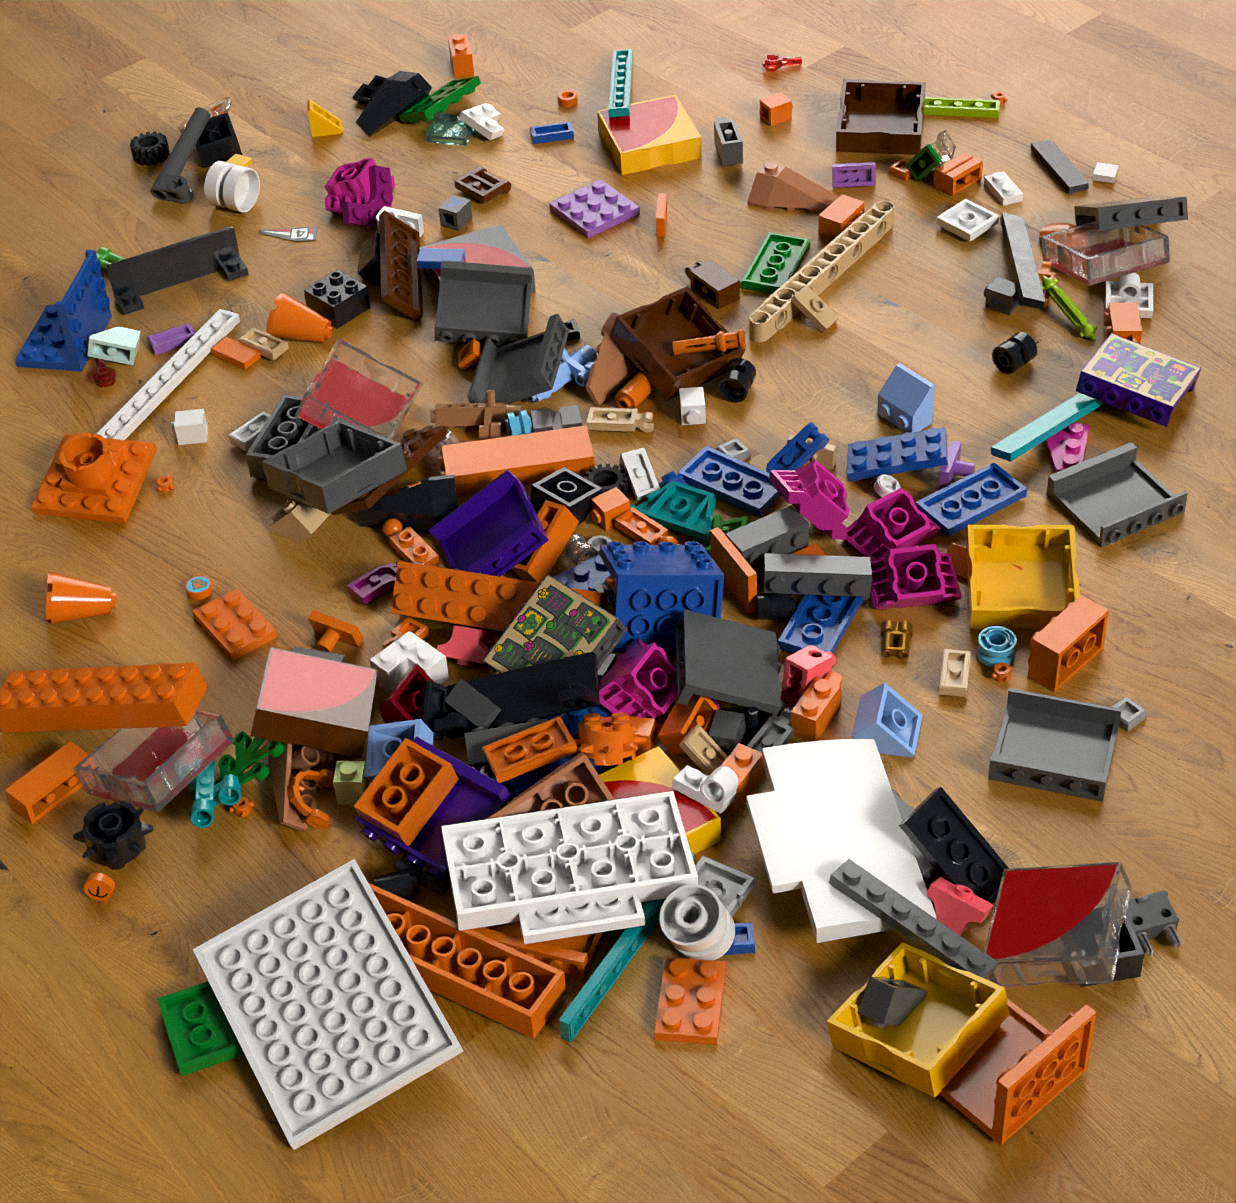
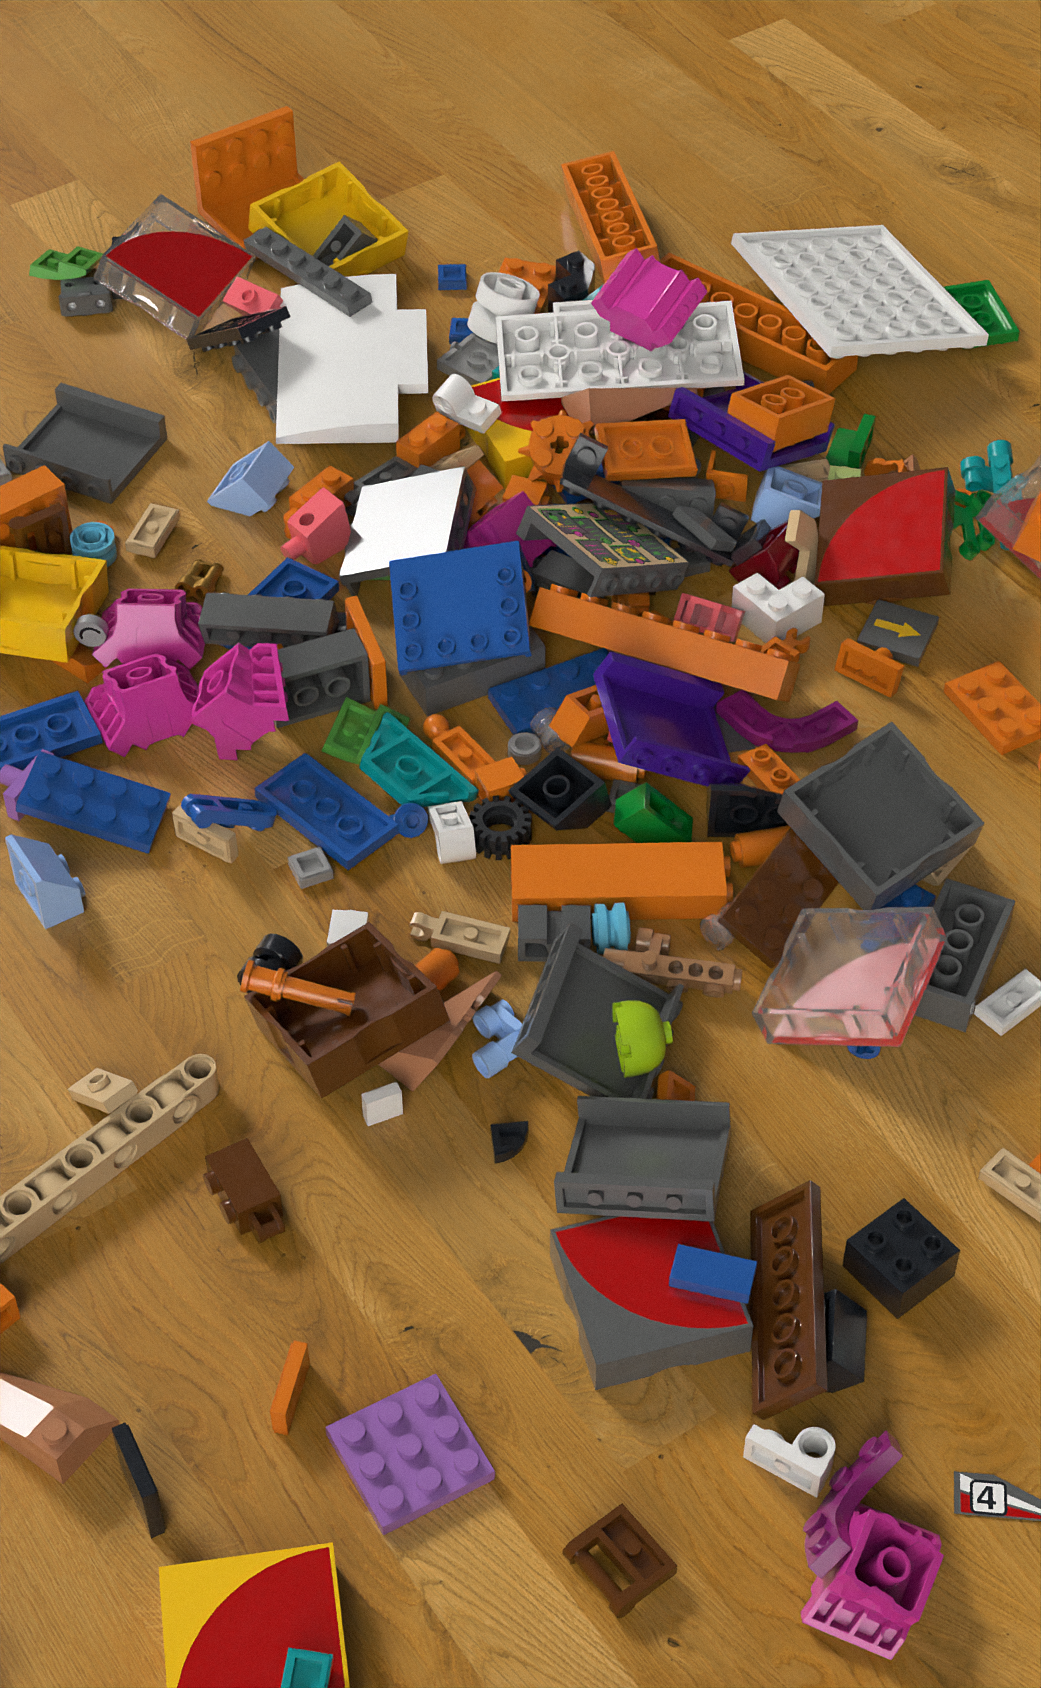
camera: 175 degrees left, 5 degrees up
orange cone [267,293,333,343] -> none
dark grey brick [438,195,473,231] -> none
dark grey brick [714,117,743,166] -> none
green tile [740,232,811,294] -> none
white tile [874,474,900,497] -> none
none -> reddish brown plate [9,503,72,555]
none -> bright green slope [29,246,104,280]
none -> light grey tile [73,614,109,647]
none -> black tile [111,1422,166,1539]
none -> blue tile [438,264,467,290]
none -> black brick [548,251,595,313]
none -> orange brick [561,151,660,284]
none -> dark pink slope [591,248,708,352]
none -> lime cylinder [612,1000,673,1078]
none -> tan tile [785,510,818,586]
none -> green panel [825,414,876,469]

